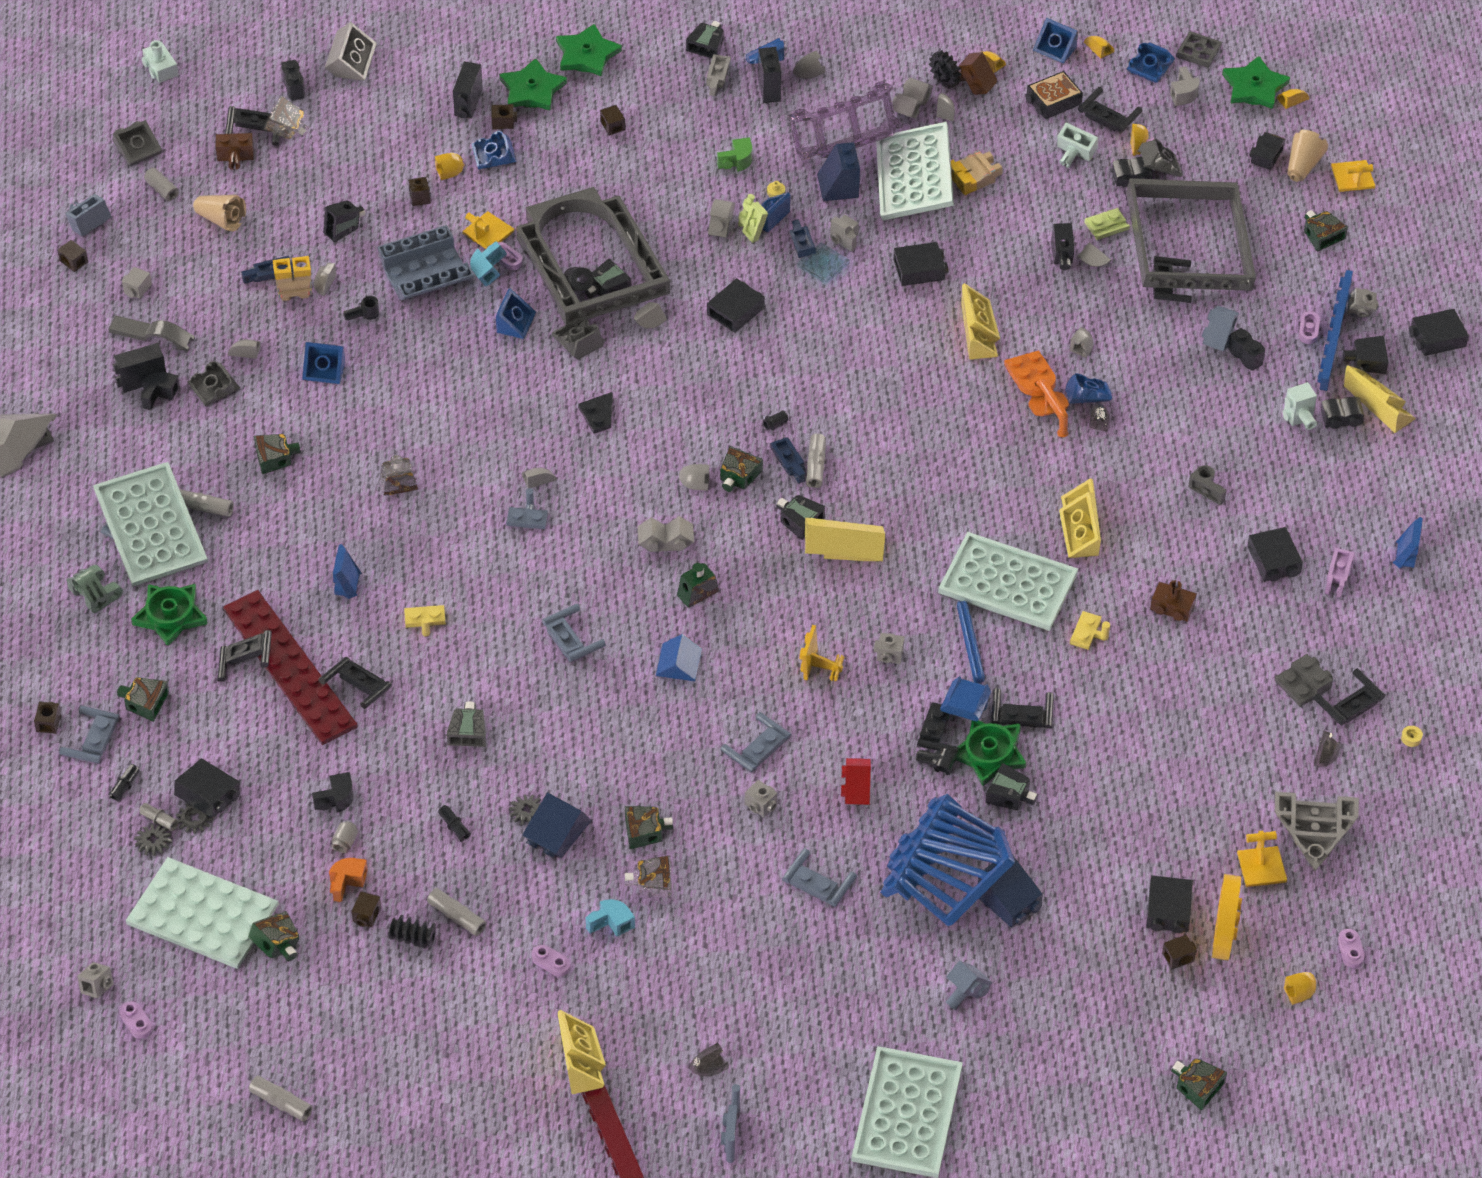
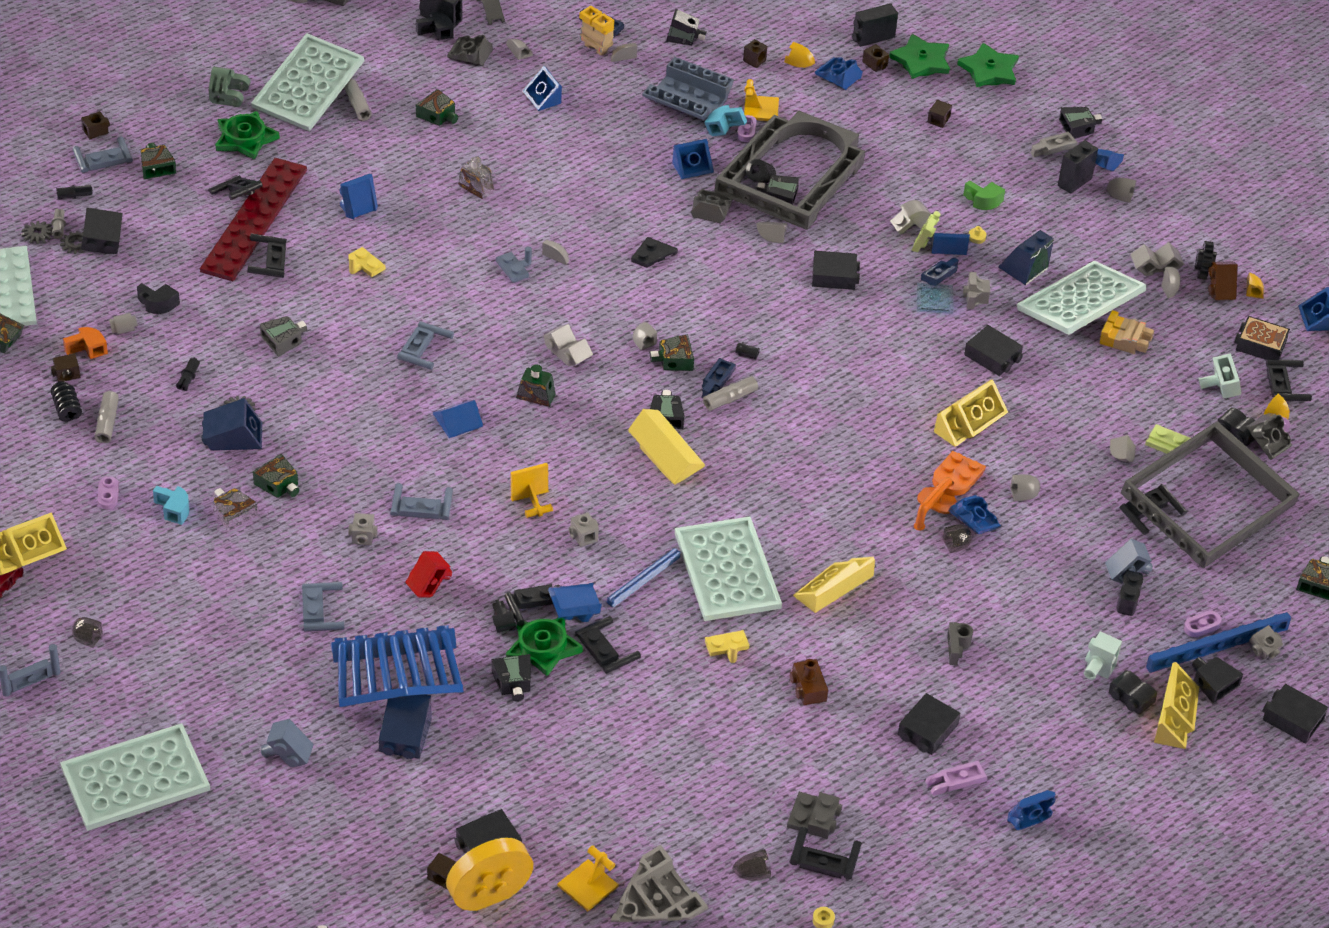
camera: 50 degrees right, 5 degrees down
black axle [343,296,379,321] -> none
clear purple windscreen [788,81,901,160] -> none
black torso [1051,223,1074,270] -> none

